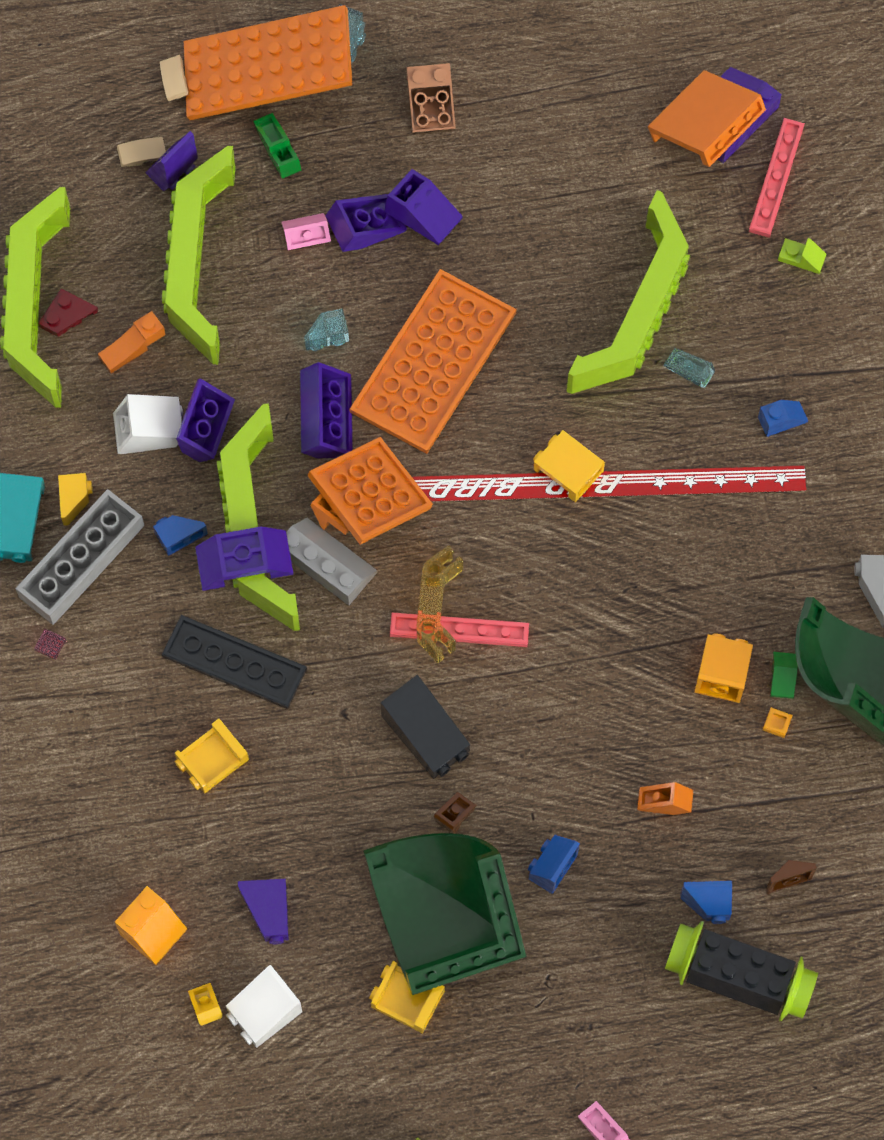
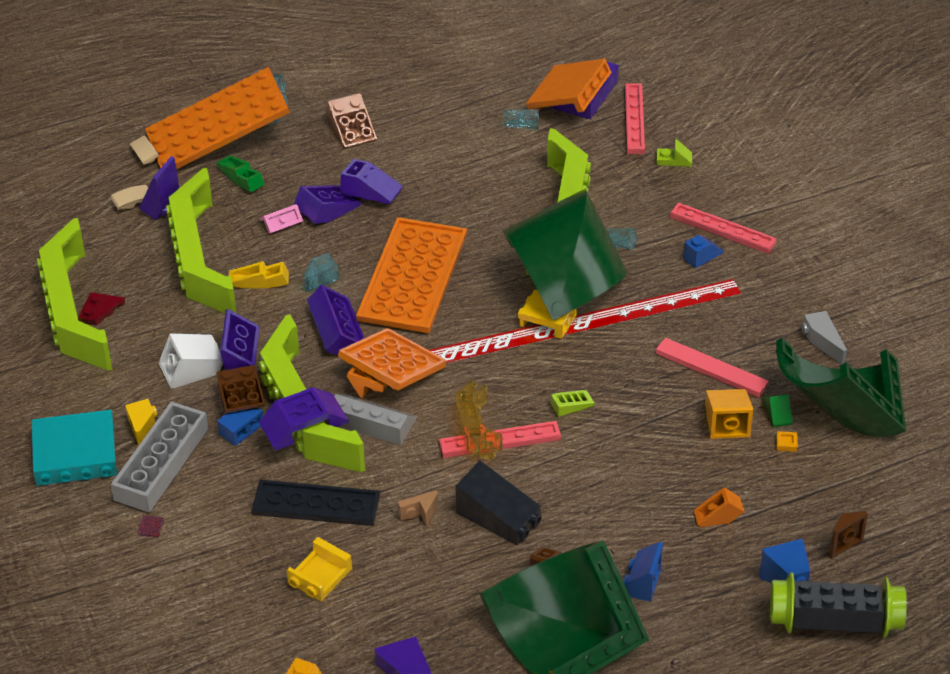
camera: 15 degrees left, 25 degrees down
orange slope [98,311,166,373] -> none
none -> reddish brown slope [216,365,265,413]
none -> yellow slope [229,261,289,289]
none -> medium nougat slope [398,490,438,526]
none -> dark green panel [503,189,627,320]
none -> clear light blue slope [504,109,539,130]
none -> lime slope [551,390,595,417]
none -> coral tile [656,337,769,397]
none -> coral tile [670,203,777,254]

